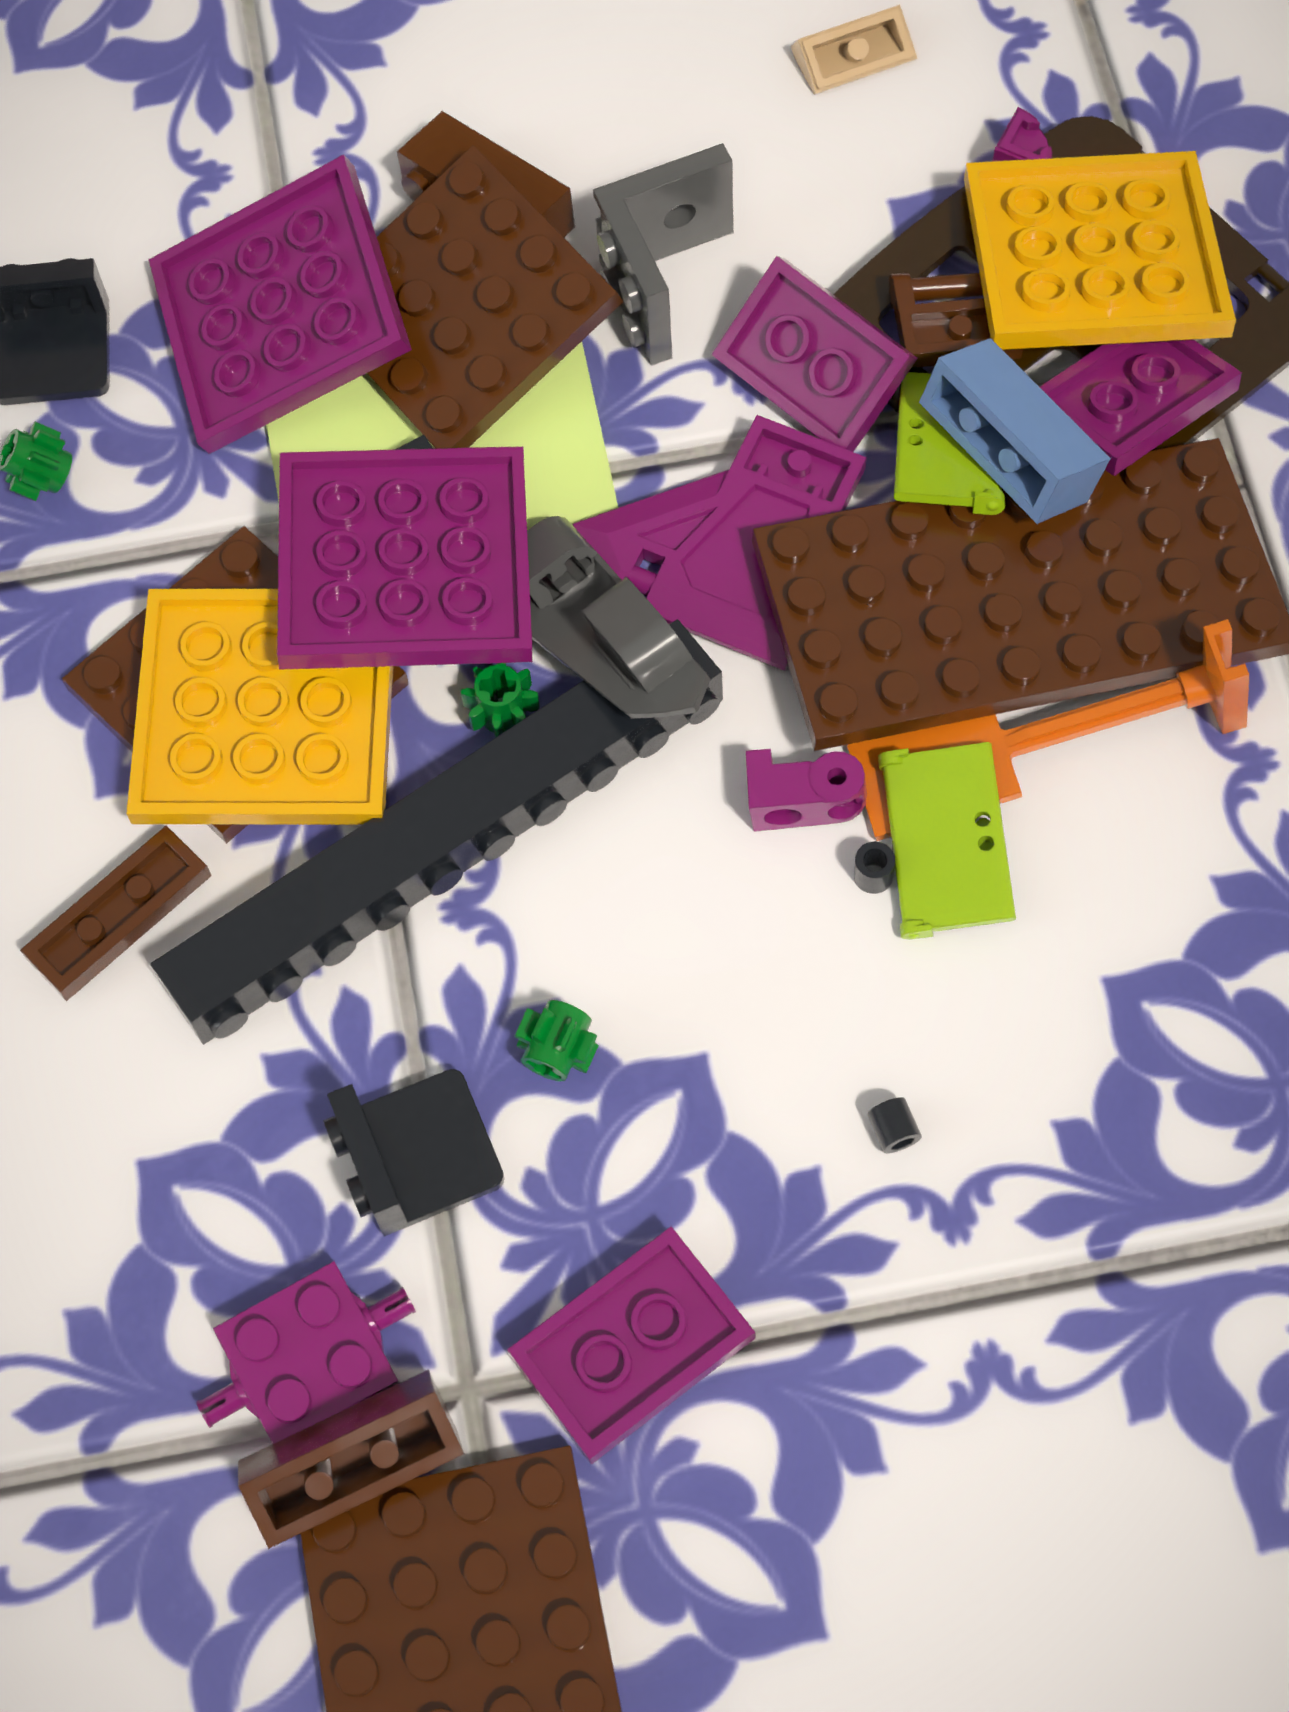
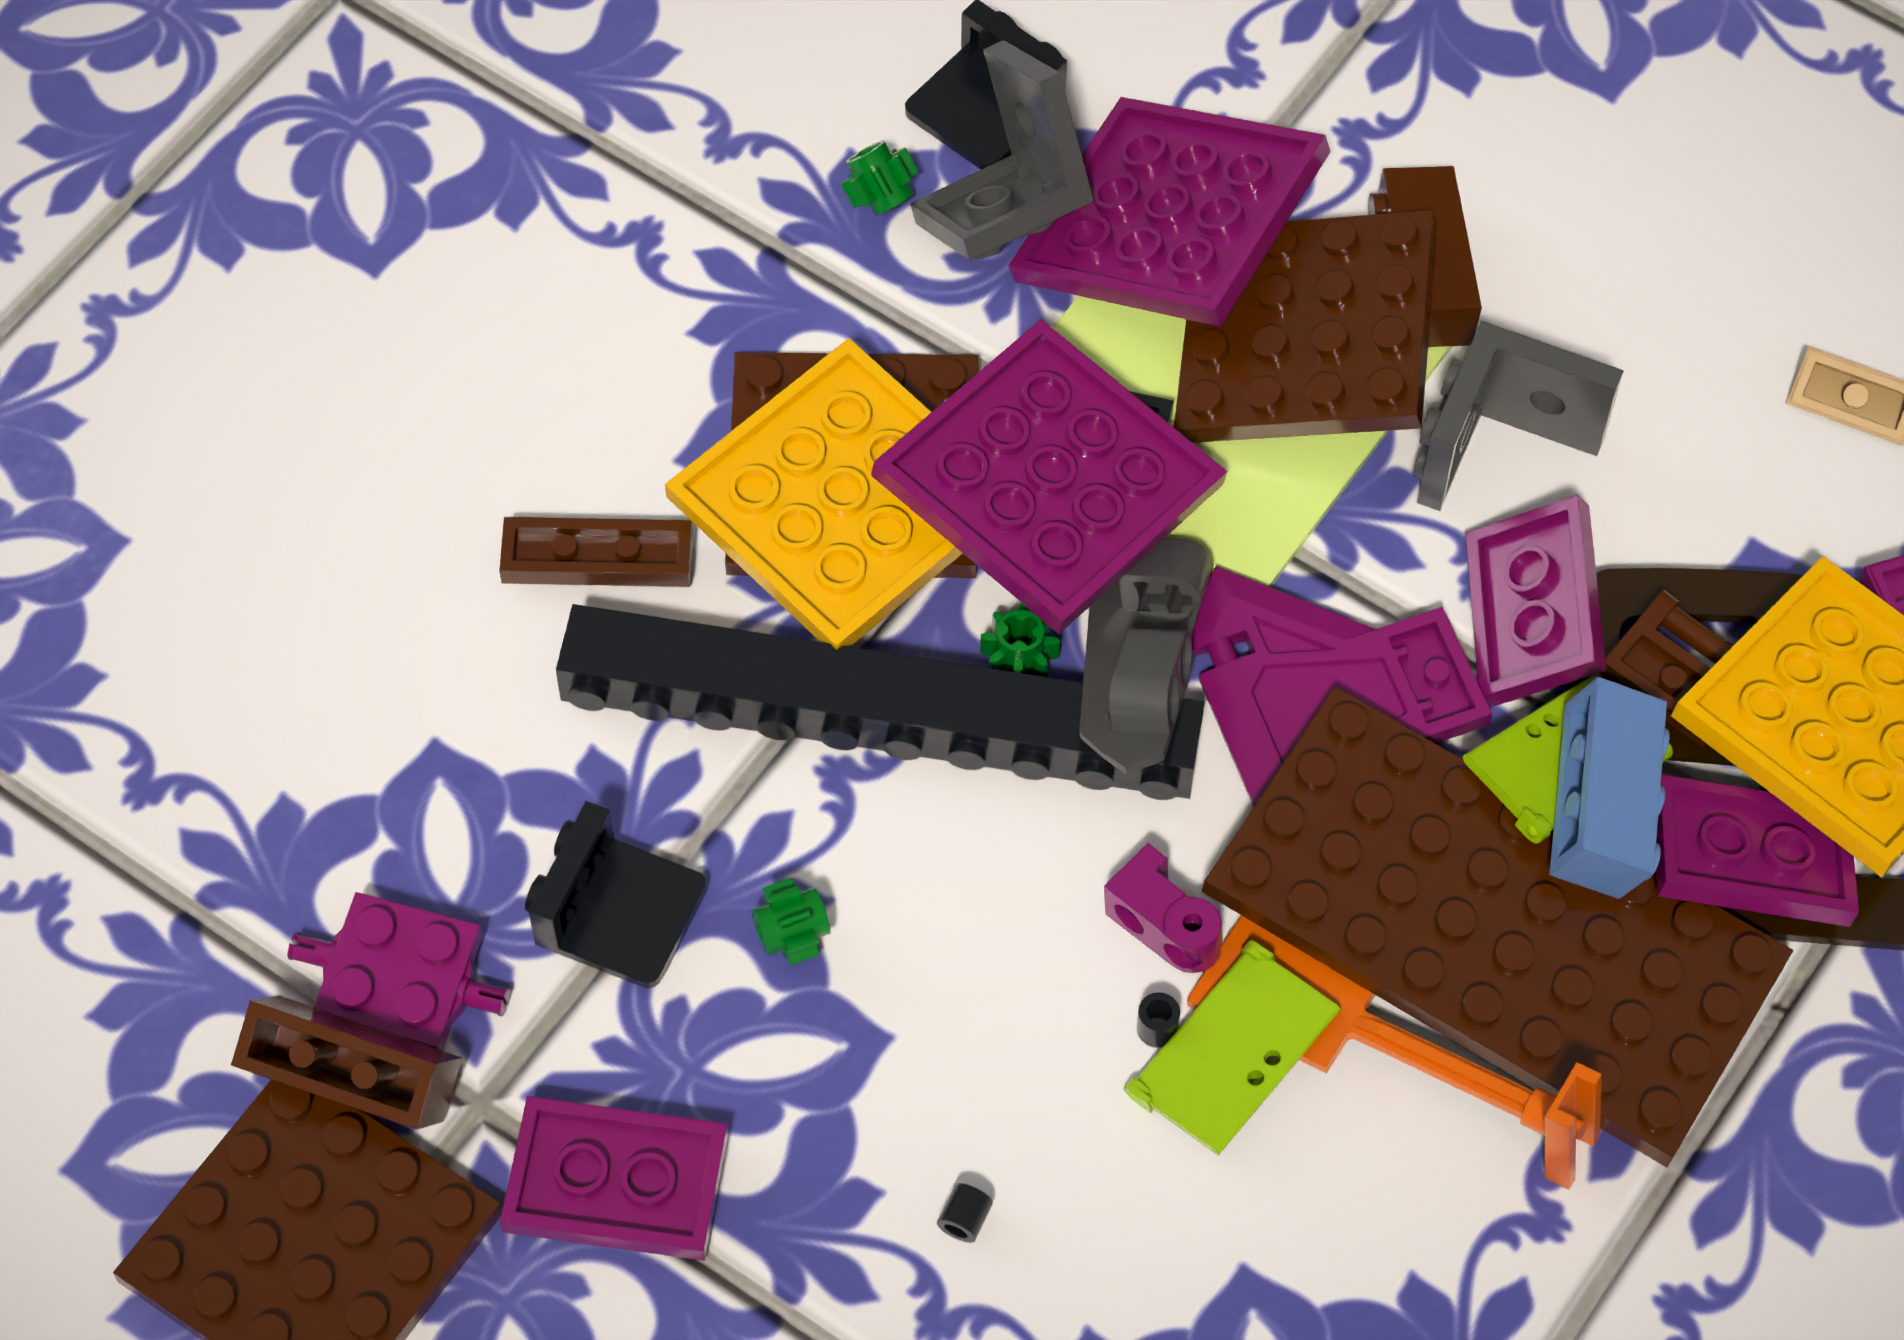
camera: 40 degrees right, 5 degrees down
none -> dark grey bracket [910,40,1094,261]

